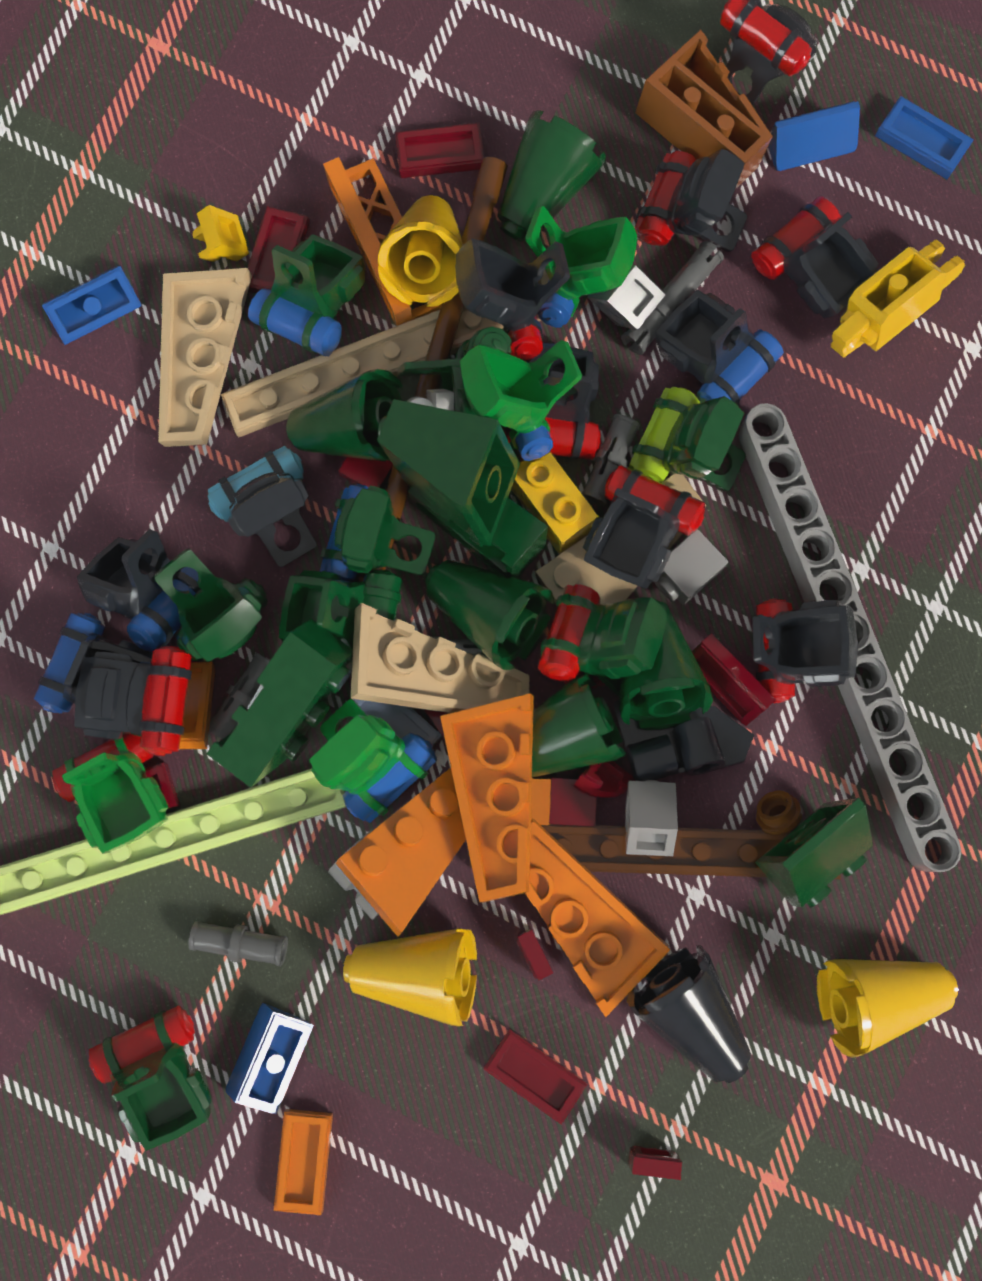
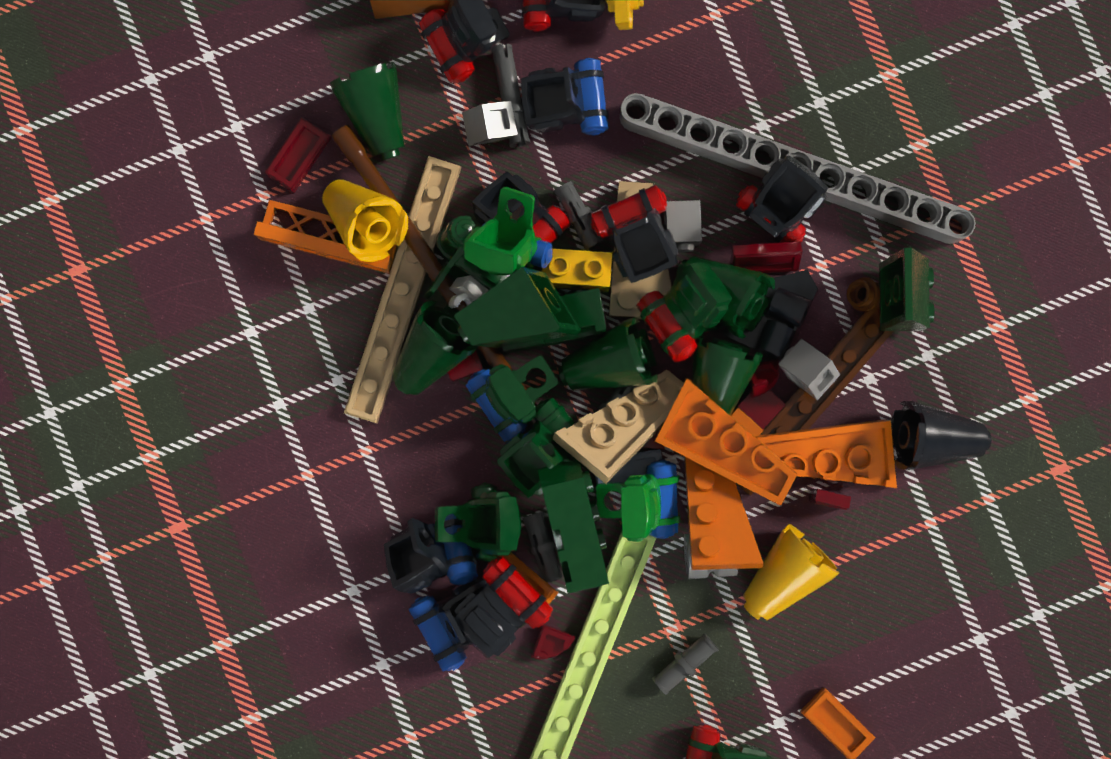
camera: 55 degrees left, 5 degrees up
blue slope [42,264,142,345] -> none
green piece [52,733,169,854] -> none
tan wing [158,268,252,447] -> none
yellow tile [192,205,249,262] -> none
black piece [207,446,316,567] -> none
blue slope [225,1003,314,1114] -> none
dark red tile [248,206,310,294] -> none
dark green piece [248,234,365,357] -> none
black piece [455,238,570,360] -> none
dark red tile [483,1028,588,1125] -> none
green piece [526,206,637,328] -> none
dark red tile [628,1146,682,1180] -> none
dark green piece [629,387,746,491] -> none
yellow cone [817,959,958,1058] -> none

